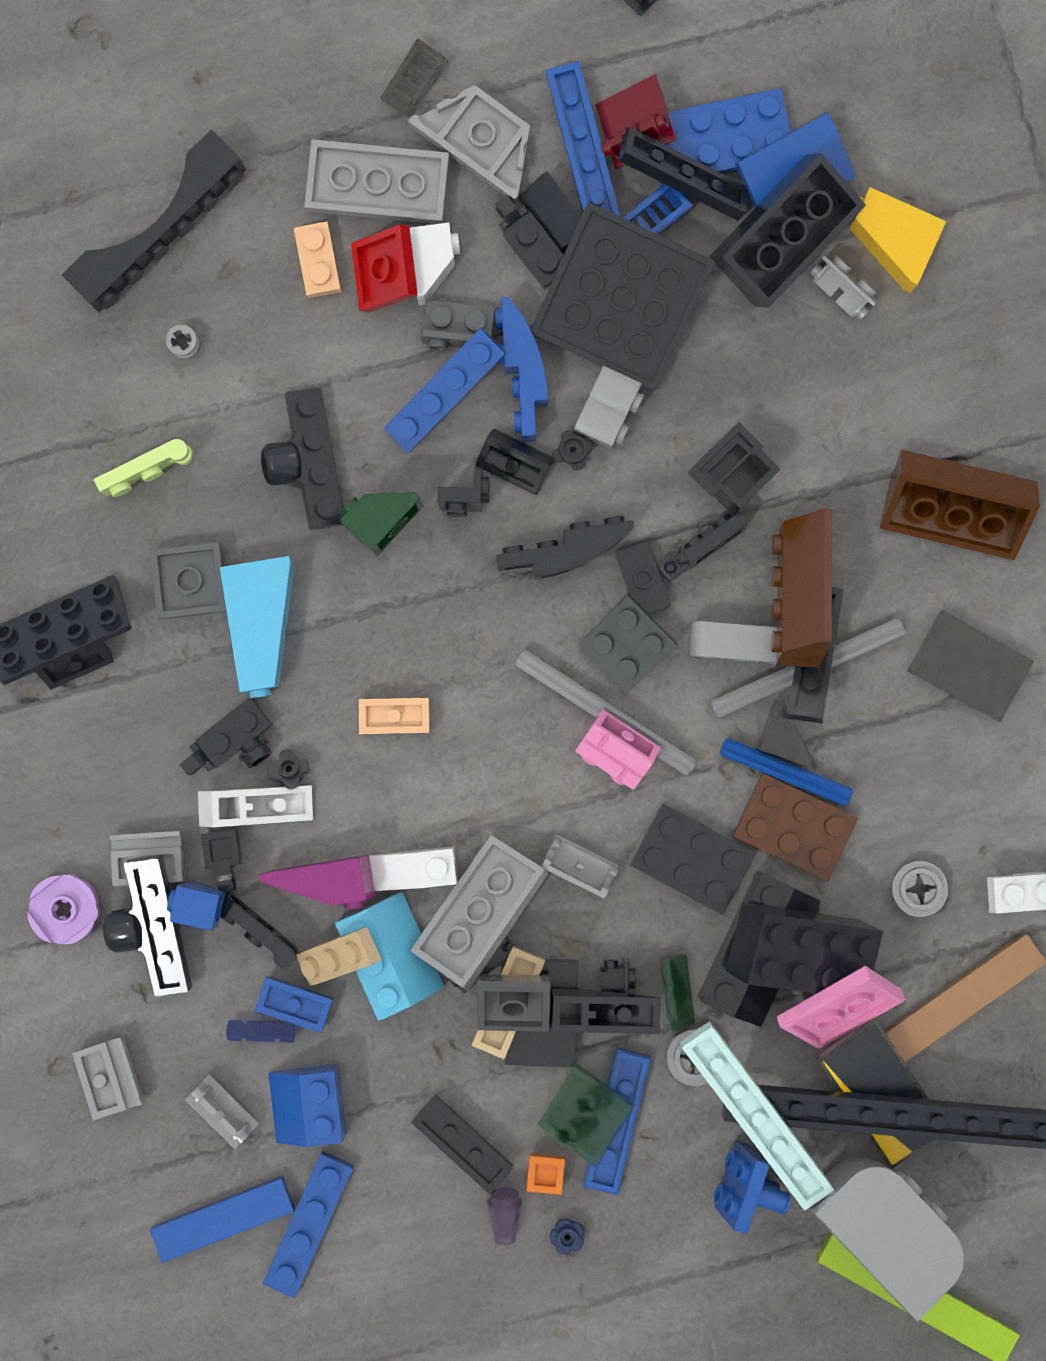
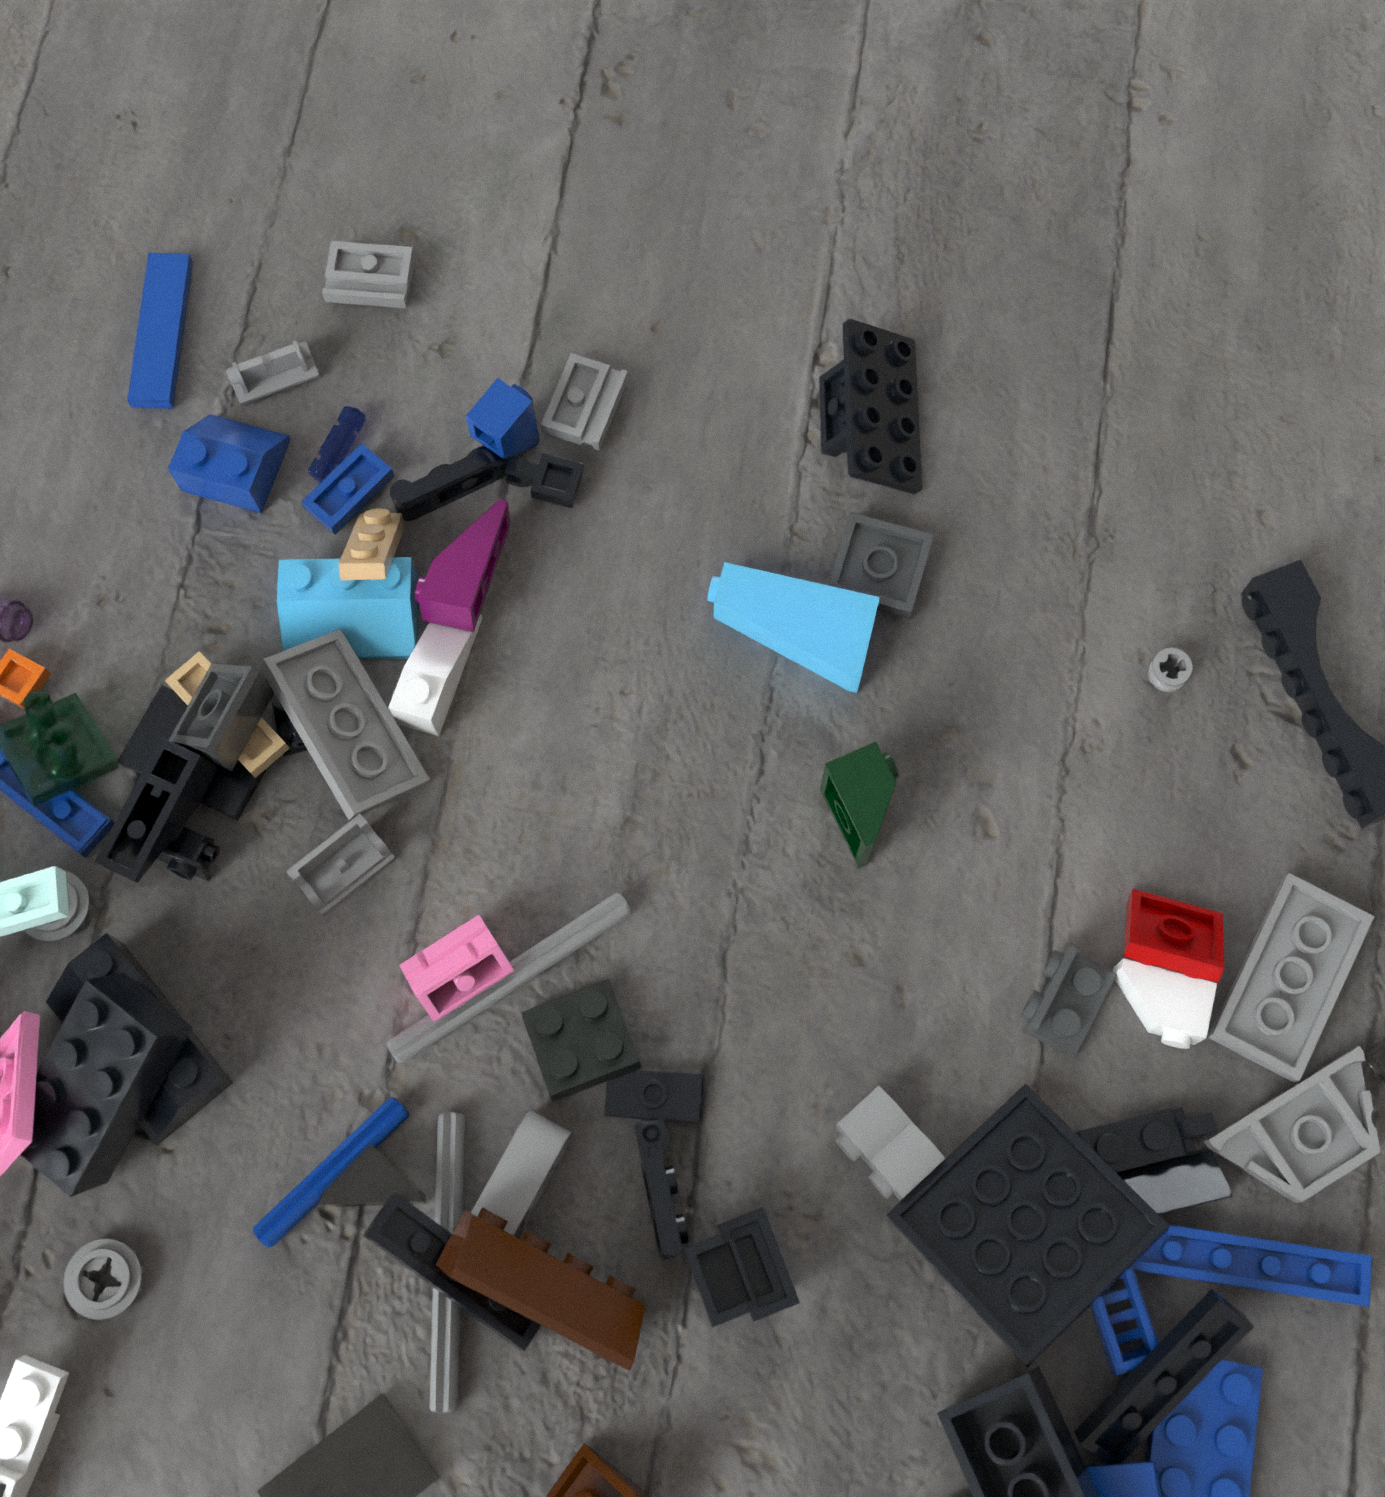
camera: 115 degrees right, 15 degrees down
lavender plate [27,874,102,945] -> none
yellowish green plate [94,439,194,497] -> none
plate [103,854,192,996] -> none
black hinge [179,698,273,776] -> none
white slope [198,785,313,827] -> none
black plate [238,737,272,768] -> none
black plate [261,388,344,530] -> none
blue plate [263,1151,354,1299] -> none
black plate [268,749,310,790] -> none
light nougat plate [294,221,342,298] -> none
light nougat plate [359,698,430,734] -> none
blue plate [384,328,507,453] -> none
black plate [411,1094,513,1195] -> none
black bracket [437,467,490,517] -> none
black slope [475,429,554,496] -> none
blue slope [495,297,548,442] -> none
black slope [496,516,634,580] -> none
black plate [553,430,593,471] -> none
dark red hinge [595,74,677,169] -> none
black plate [630,803,756,915] -> none
clear green slope [660,954,695,1032] -> none
reddish brown plate [732,773,858,882] -> none

